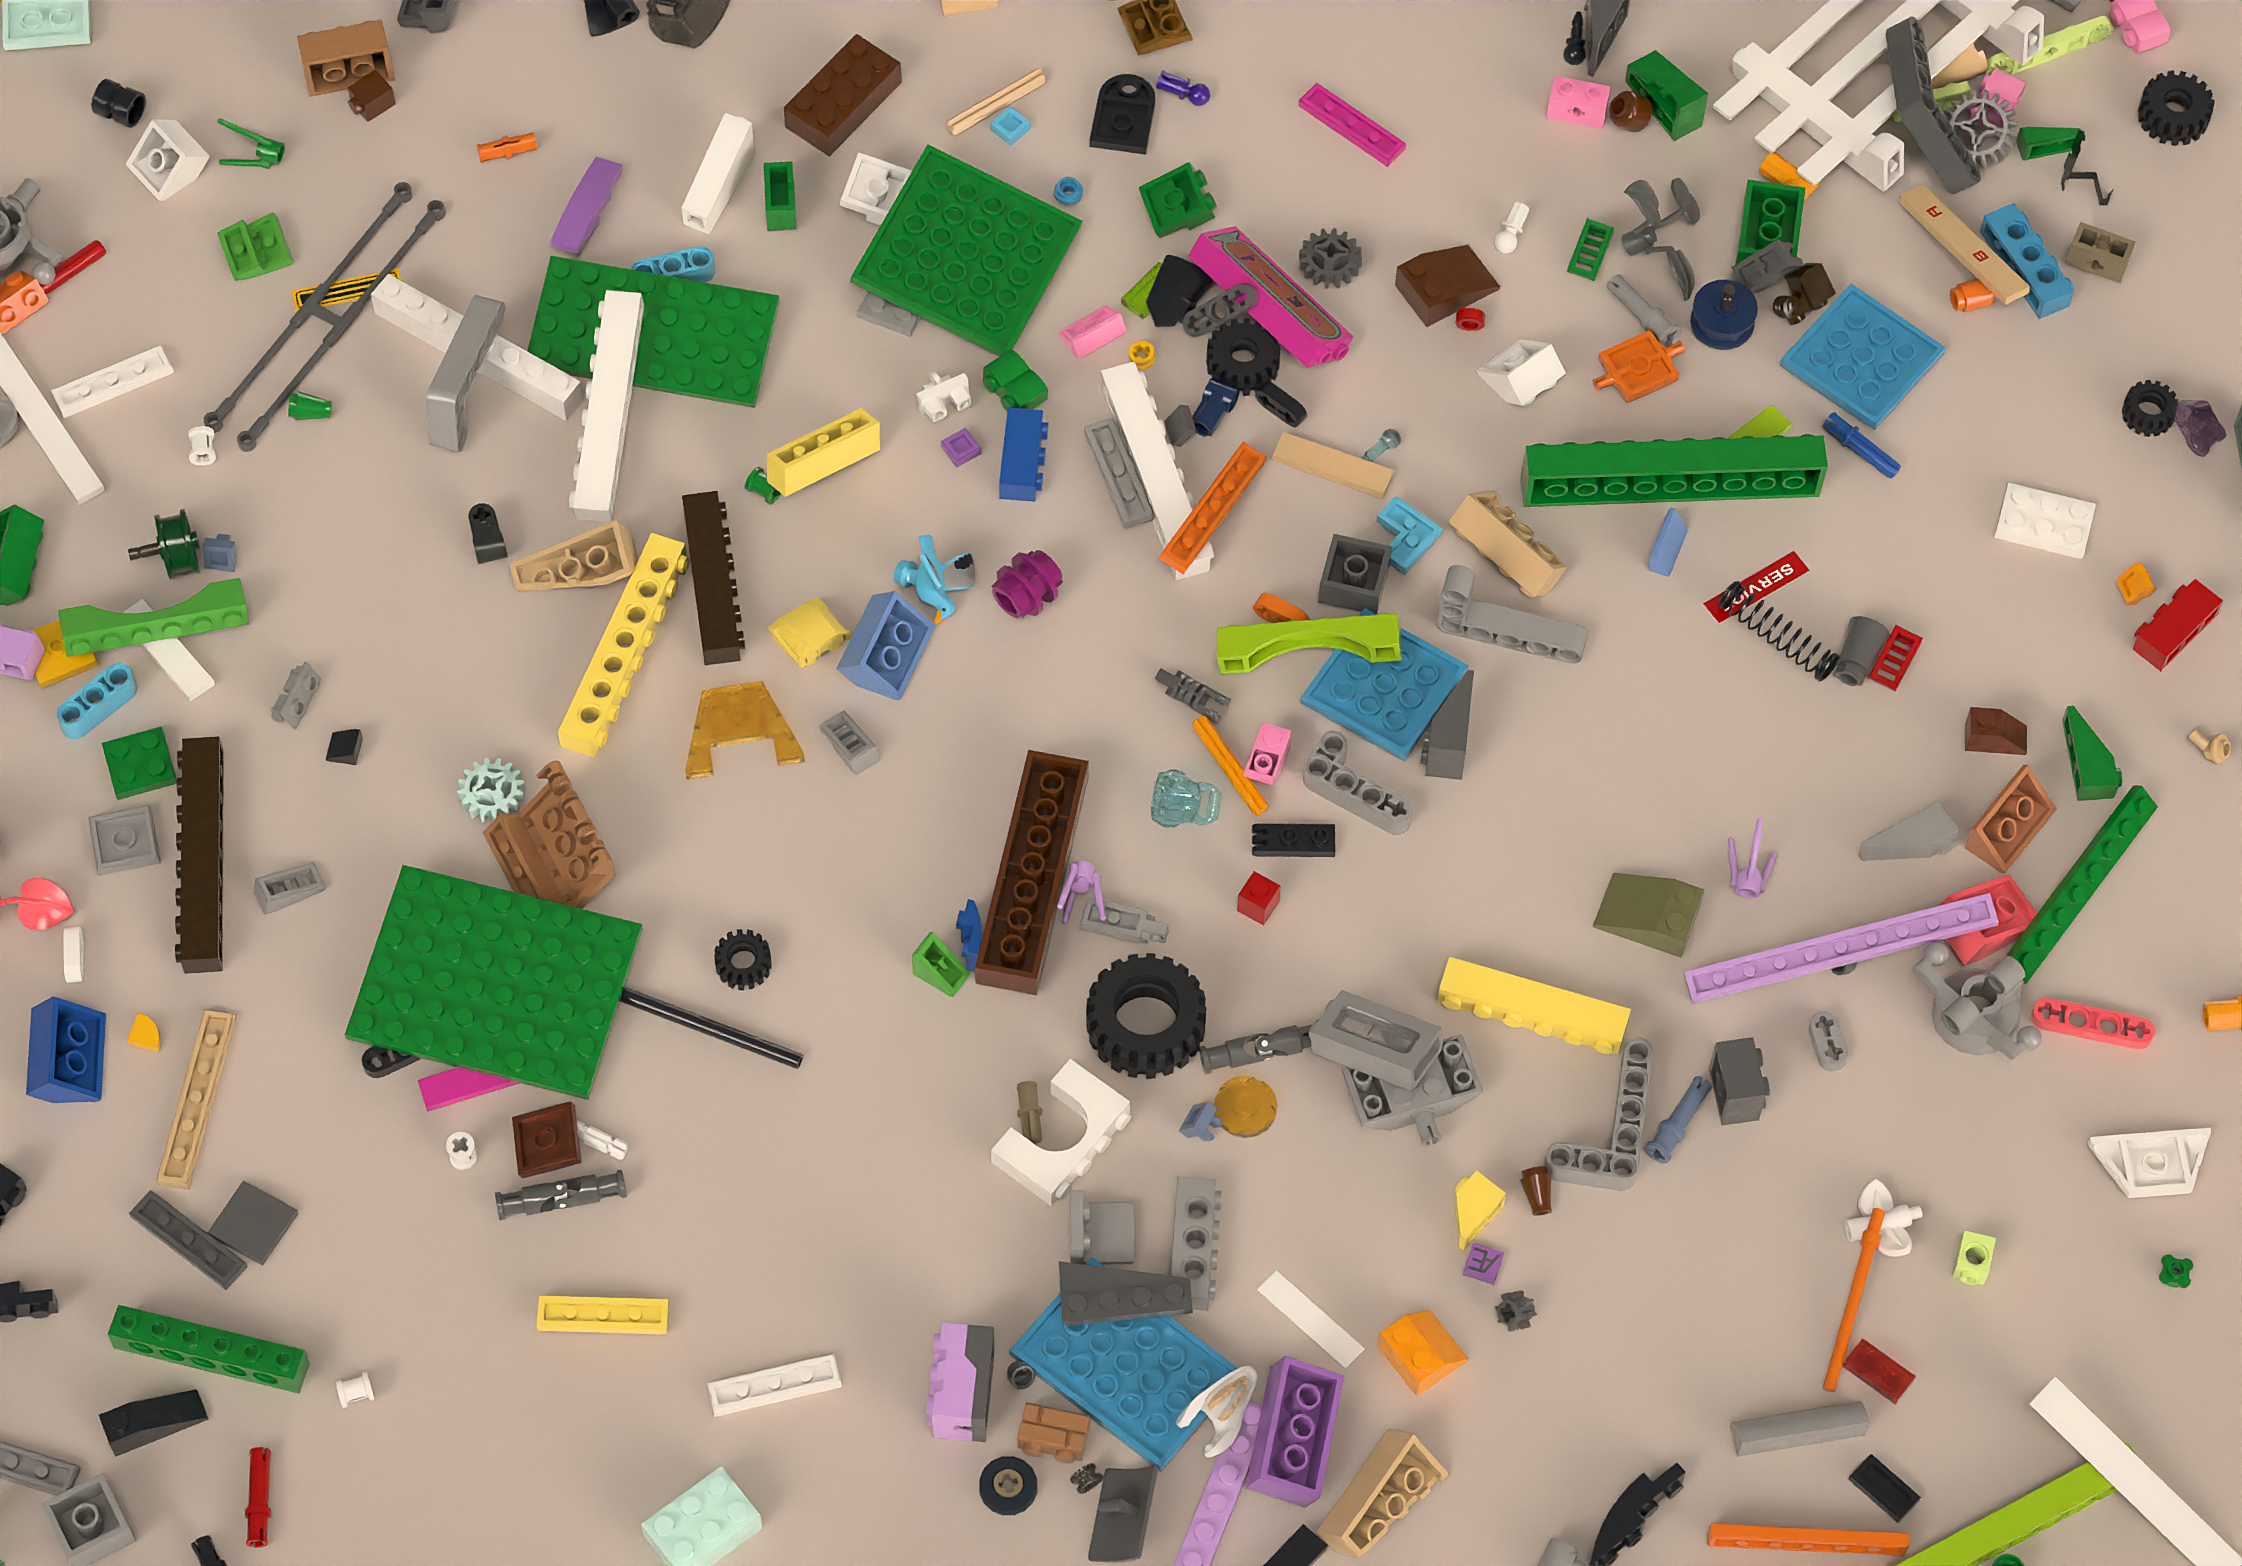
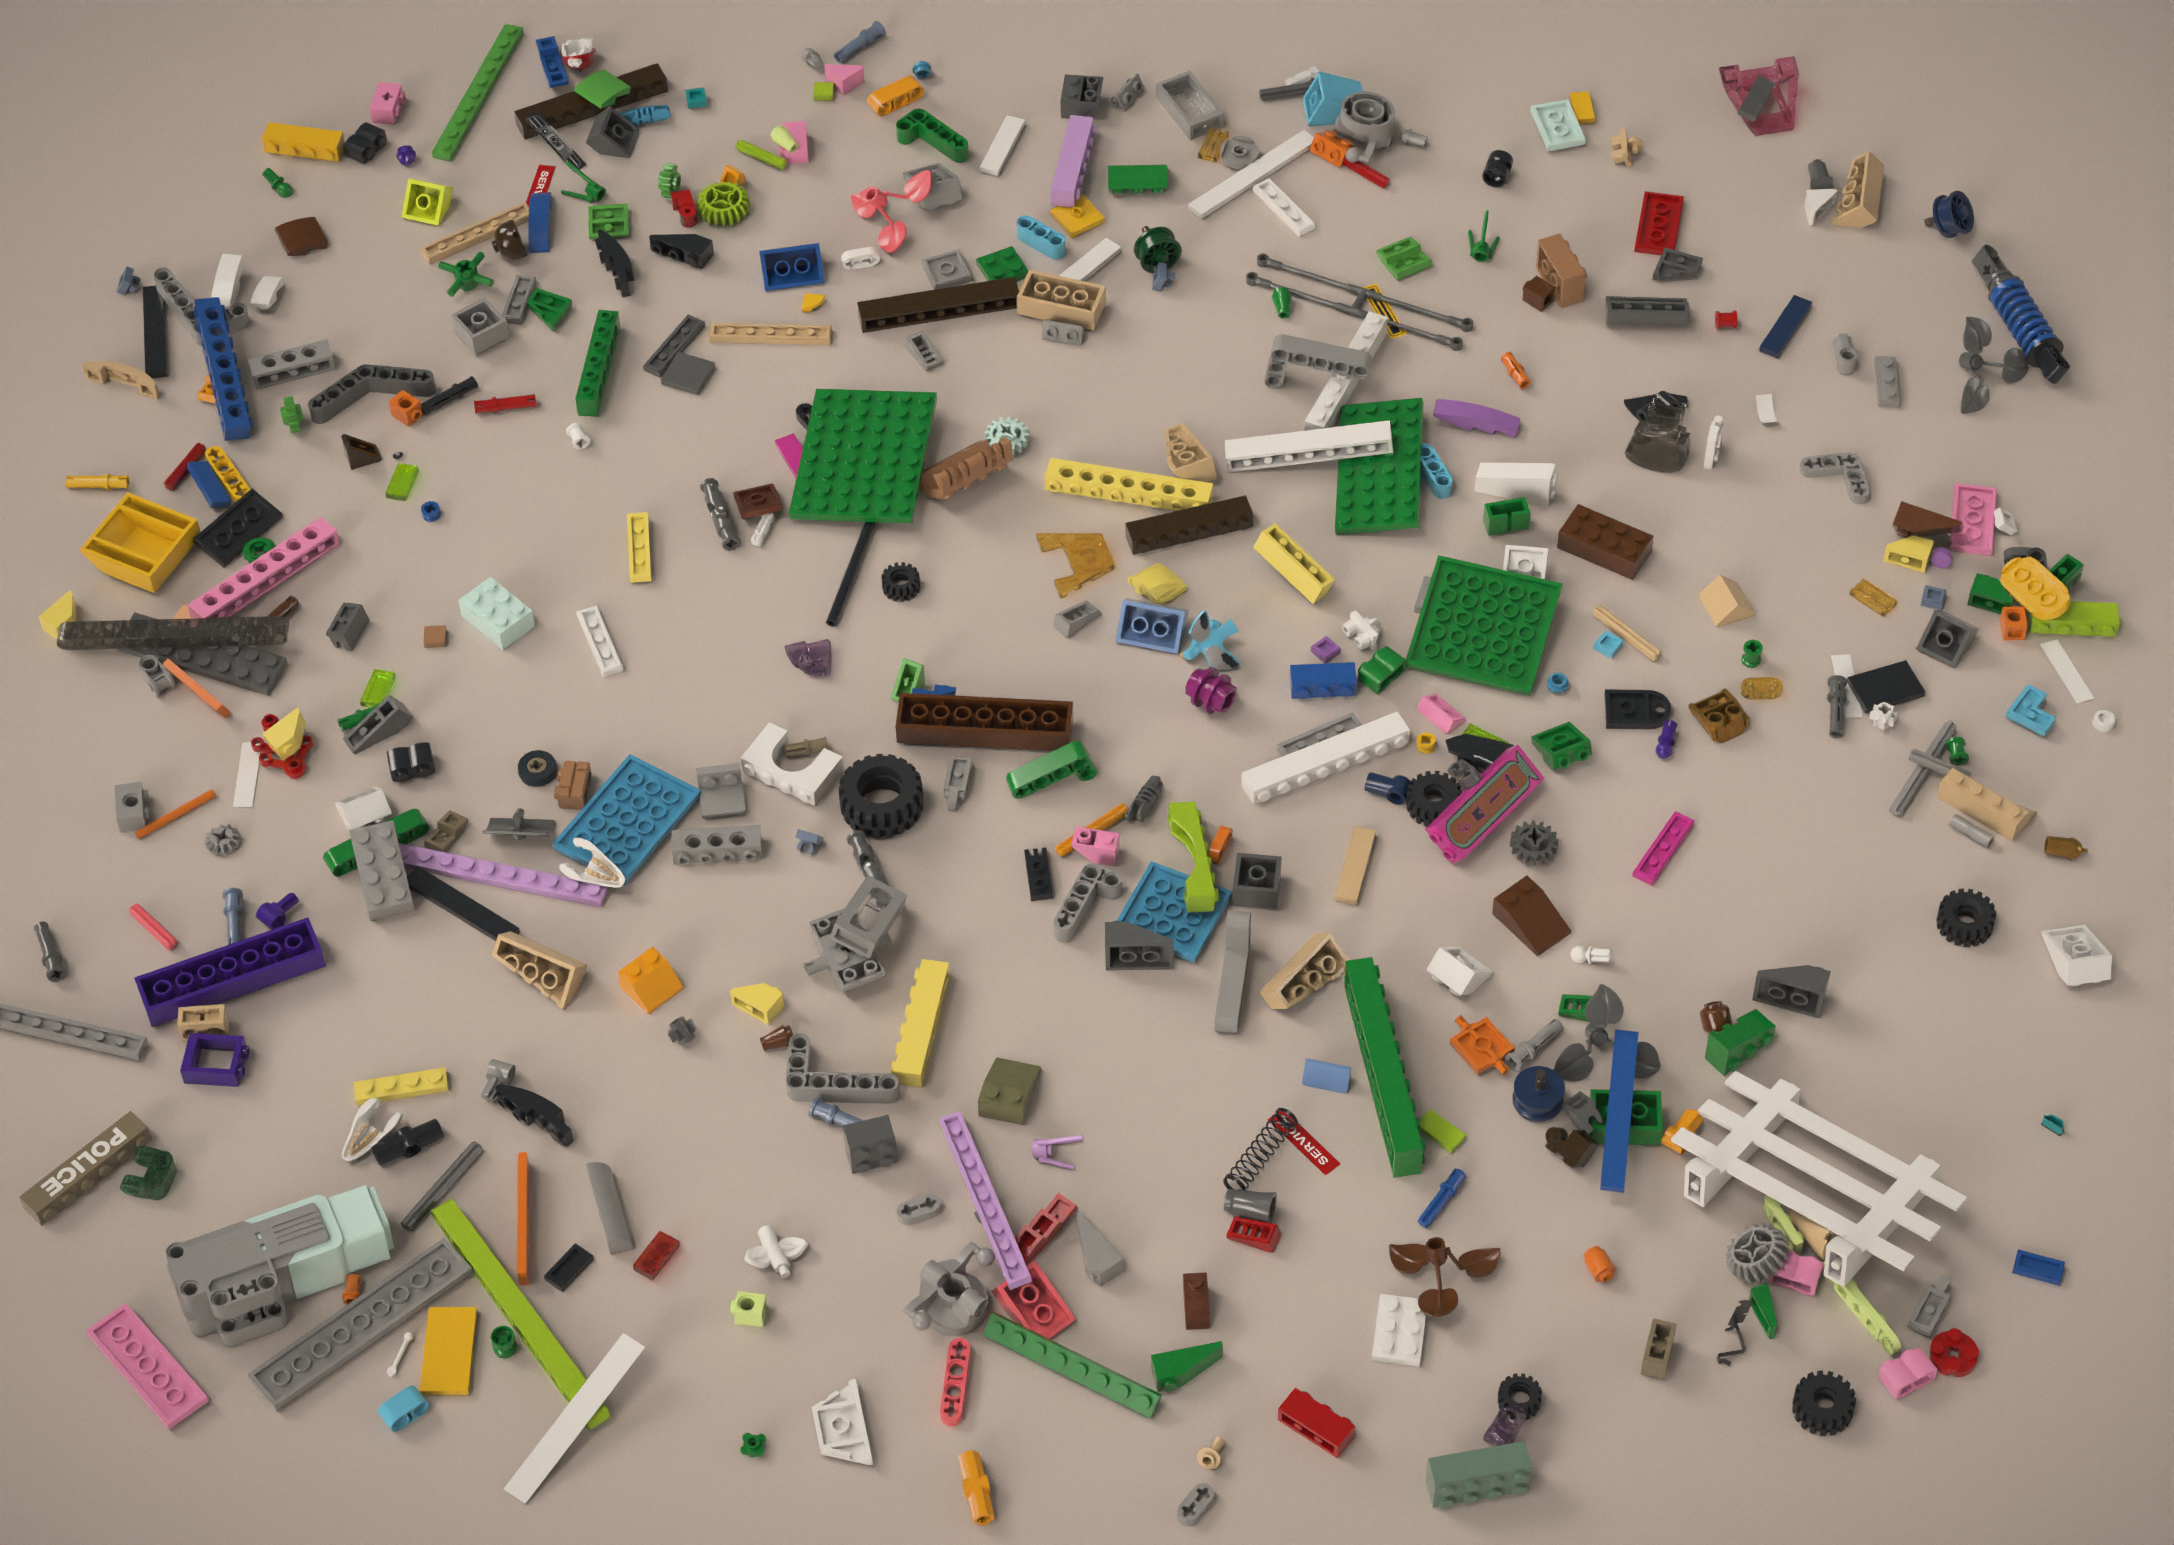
camera: 85 degrees right, 10 degrees down
bright green arch [58,578,249,657] -> none
black slope [99,1389,209,1457] -> none
white slope [125,119,210,201] -> none
white bush [188,426,216,465] -> none
black slope [326,729,363,765] -> none
white bush [446,1132,478,1170] -> none
pearl dark grey piece [468,503,508,564] -> none
lavender piece [926,1322,995,1442] -> none
dark grey hinge [1007,1361,1035,1389] -> none
lavender plant [1057,860,1106,924] -> none
dark grey wing [1059,1261,1193,1326] -> none
clear smoke bush [1070,1463,1103,1494] -> none
clear light blue piece [1150,769,1222,828] -> none
orange tile [1158,442,1268,575] -> none
dark grey tile [1165,405,1196,446] -> none
clear yellow tile [1214,1076,1277,1138] -> none
red brick [1237,871,1281,926] -> none
medium lavender brick [1245,1356,1344,1507] -> none
black beam [1255,381,1307,428] -> none
white sticker [1257,1270,1365,1369] -> none
clear light blue piece [1361,429,1401,461] -> none
medium azure plate [1377,496,1443,574] -> none
red tile [1456,308,1485,331] -> none
medium lavender tile [1463,1243,1504,1285] -> none
bright pink brick [1547,76,1611,129] -> none
dark azure plate [1780,284,1946,430] -> none
orange bar [1822,1208,1885,1392] -> none
dark grey beam [1886,16,1981,194] -> none
tan tile [1899,184,2030,305] -> none
nougat slope [1965,764,2056,873] -> none
dark azure brick [1980,203,2074,319] -> none
light orange tile [2116,563,2157,605] -> none
none -> green wing [527,288,572,331]
none -> clear purple brick [785,639,832,677]
none -> red slope [996,1192,1078,1265]
none -> green beam [1006,741,1097,799]
none -> tan brick [1017,269,1106,331]
none -> reddish brown plant [1389,1237,1501,1317]
none -> blue tile [1600,1029,1639,1193]

